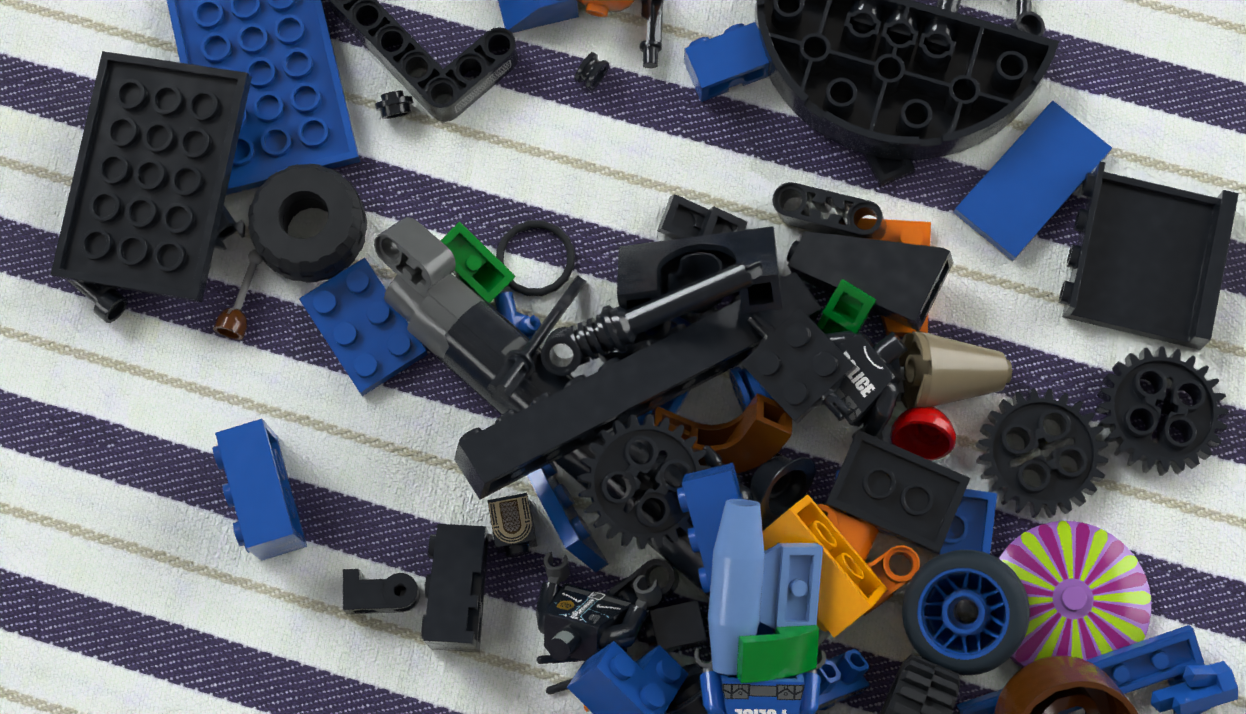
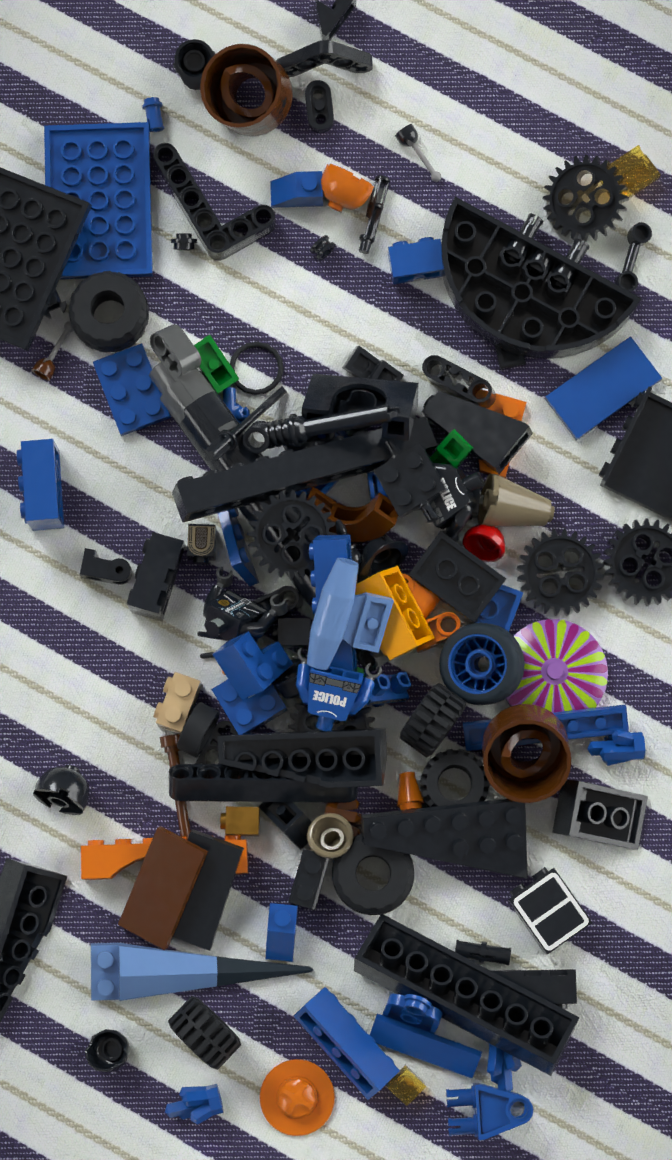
camera: 10 degrees right, 5 degrees up
green slope [737,625,819,683] -> none

